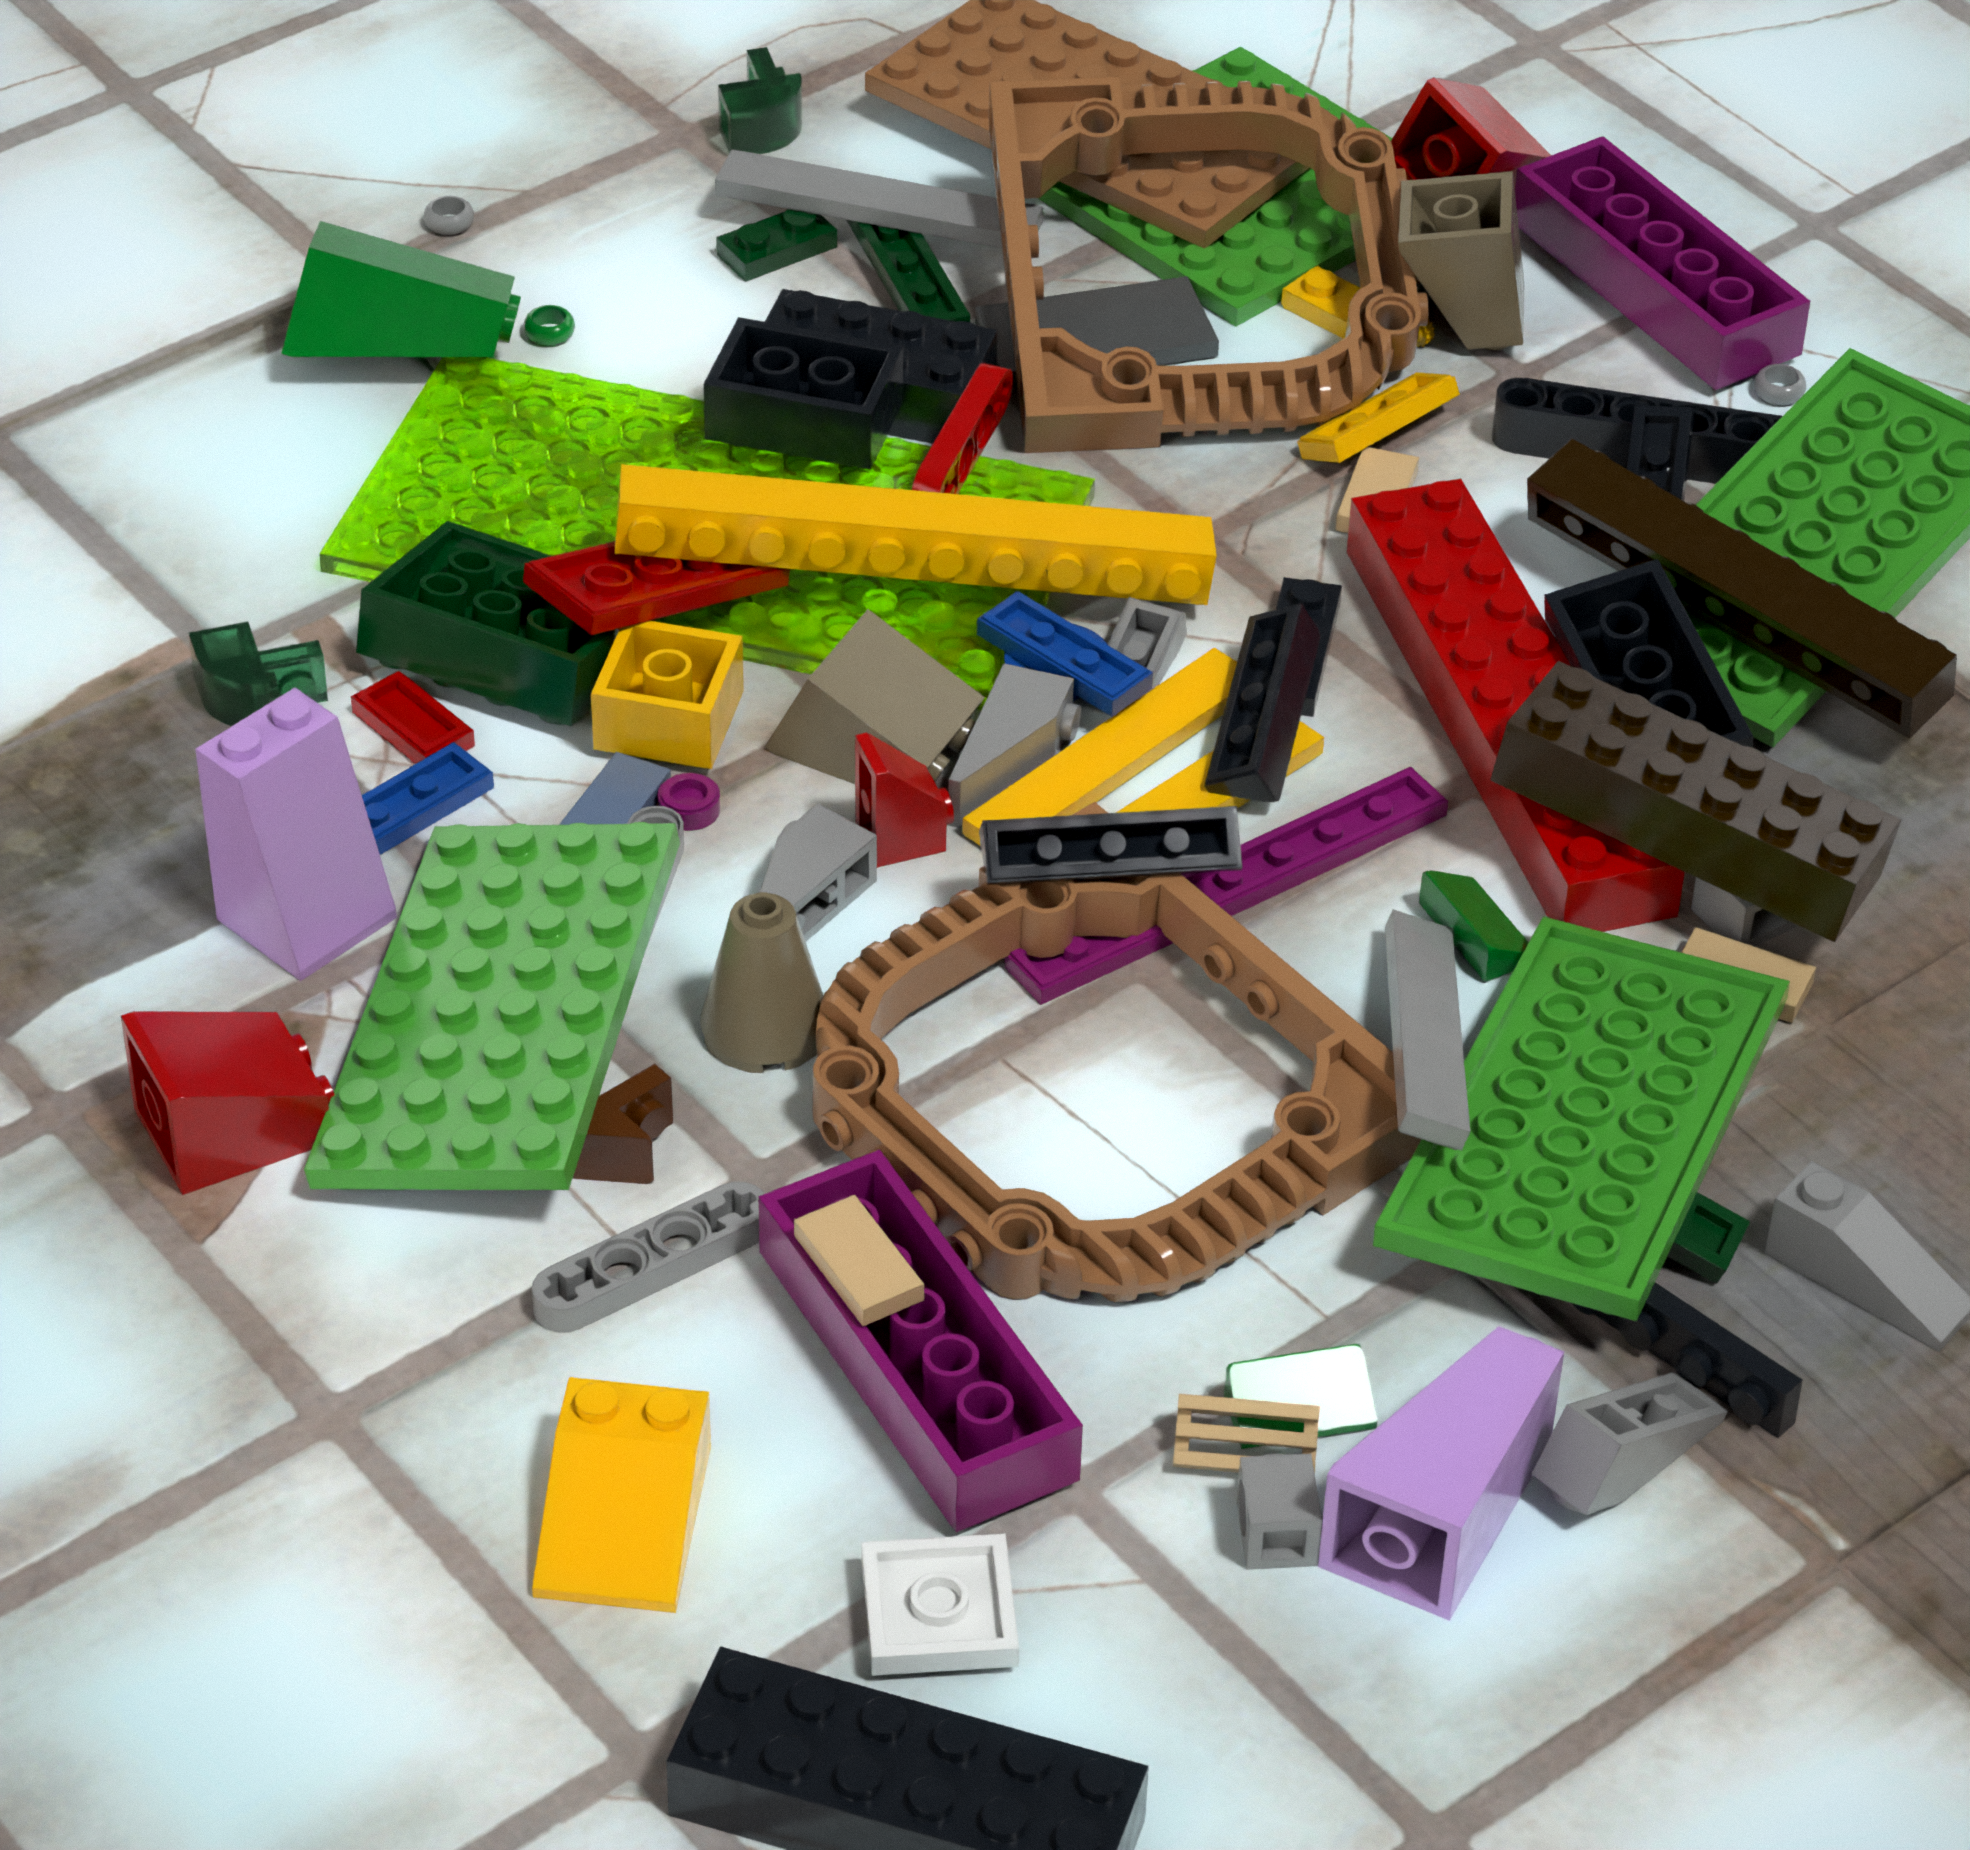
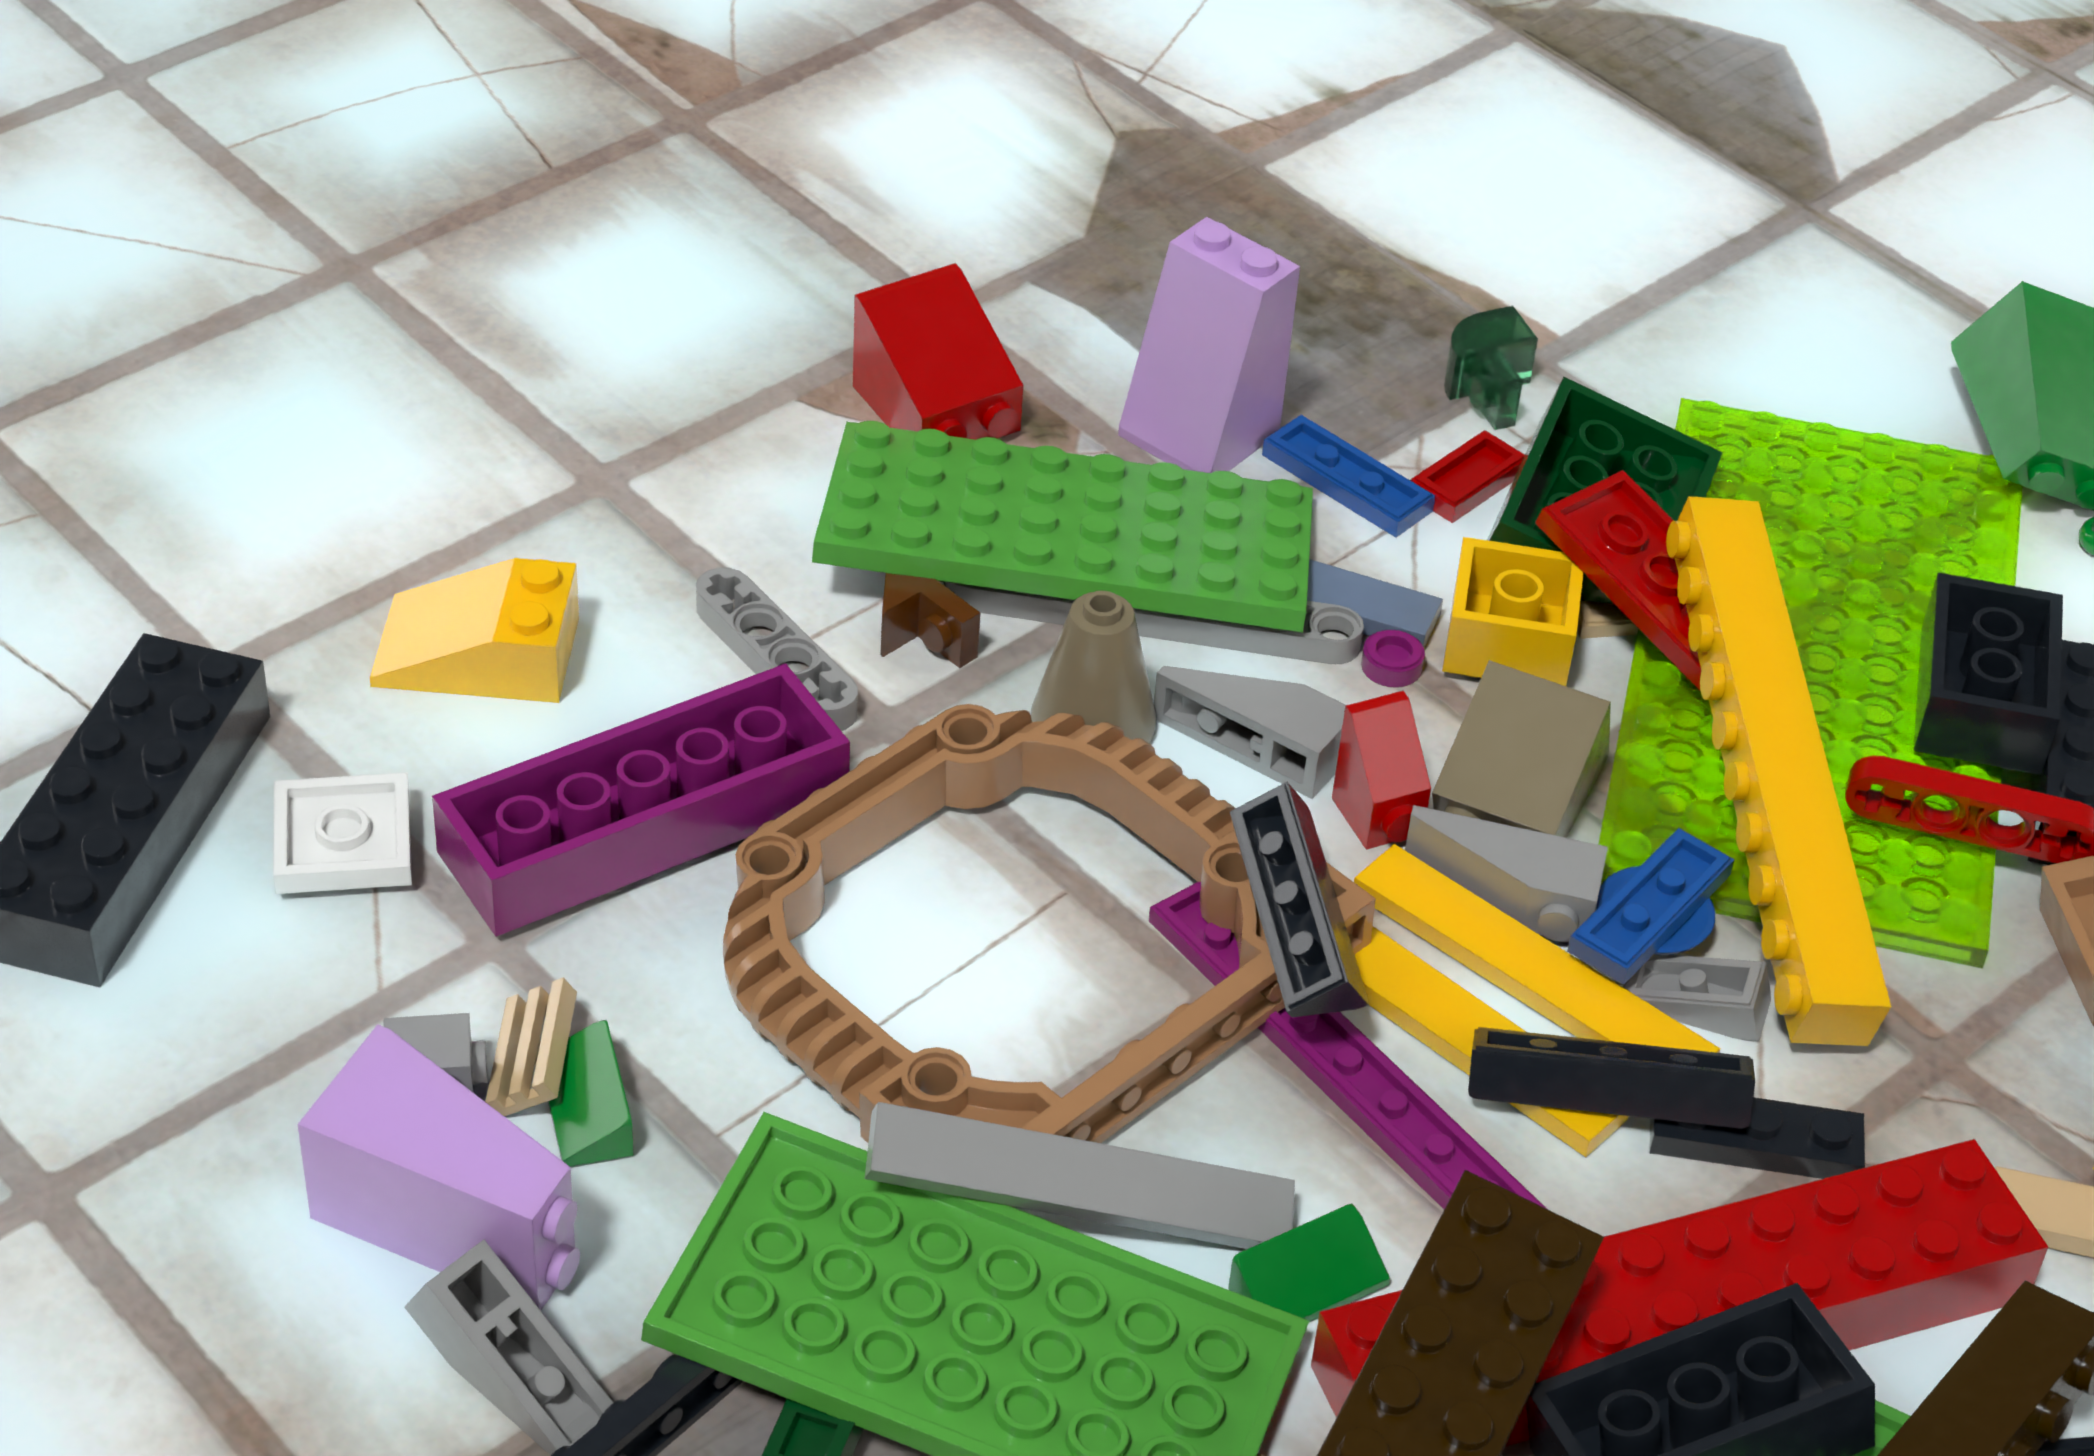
camera: 85 degrees right, 0 degrees up
tan tile [794,1195,924,1326] -> none

